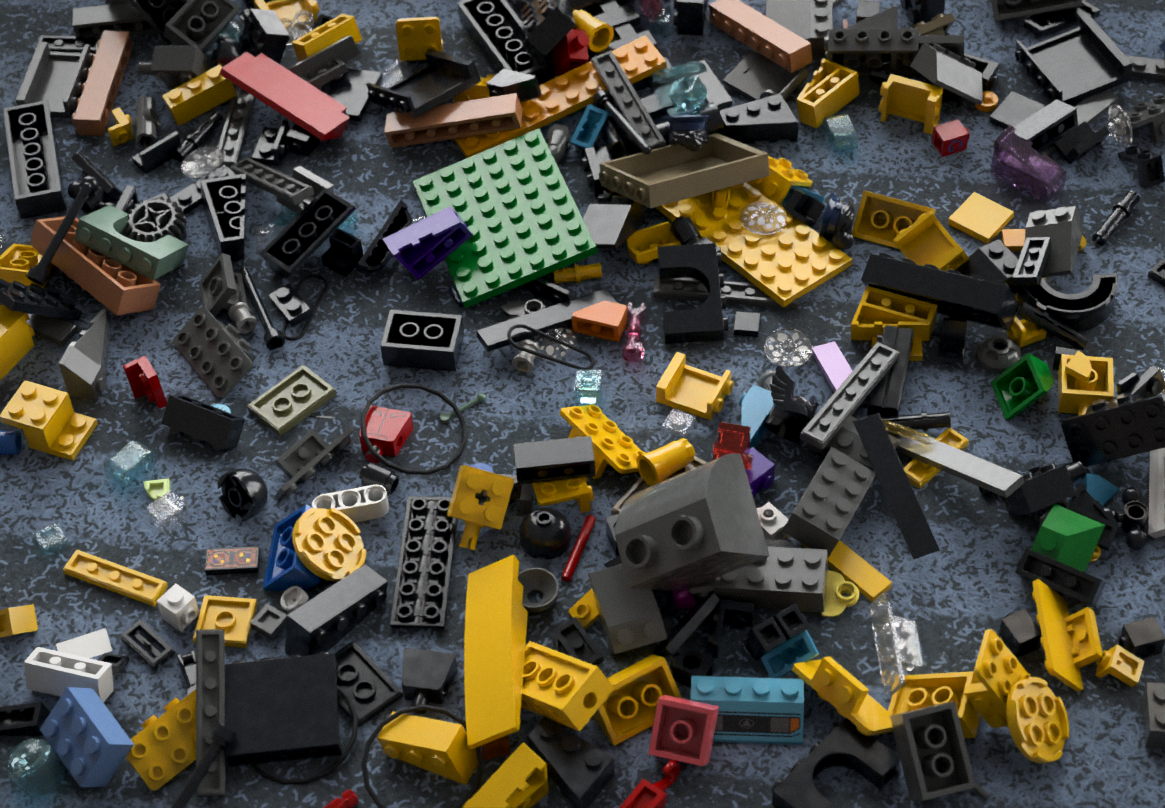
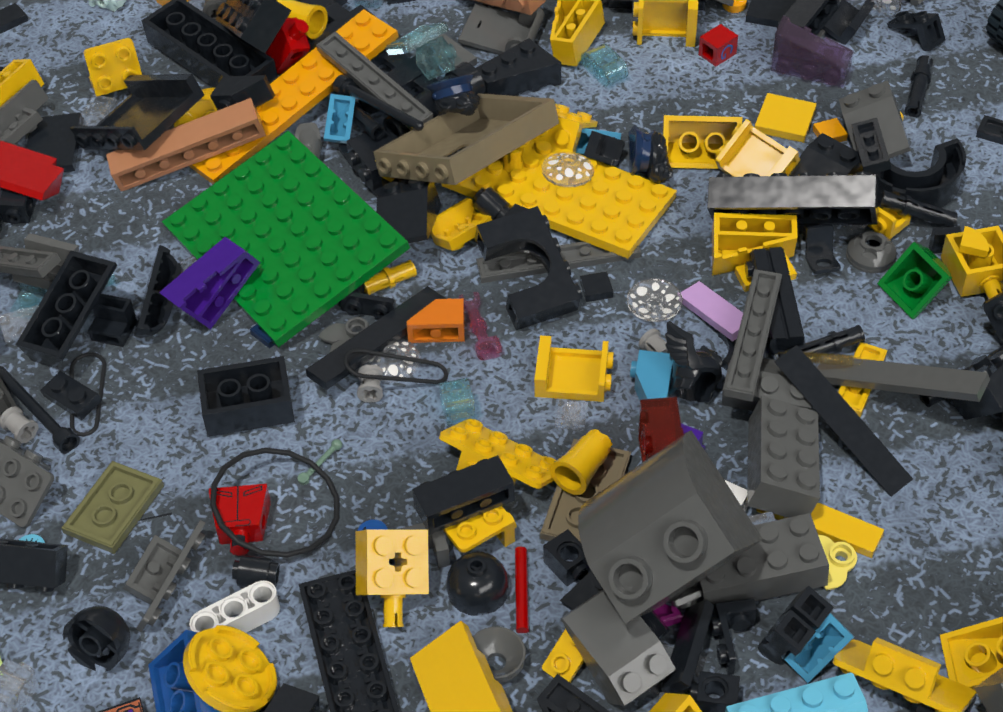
camera: 20 degrees left, 0 degrees up
clear bracket [869,592,924,697] -> none

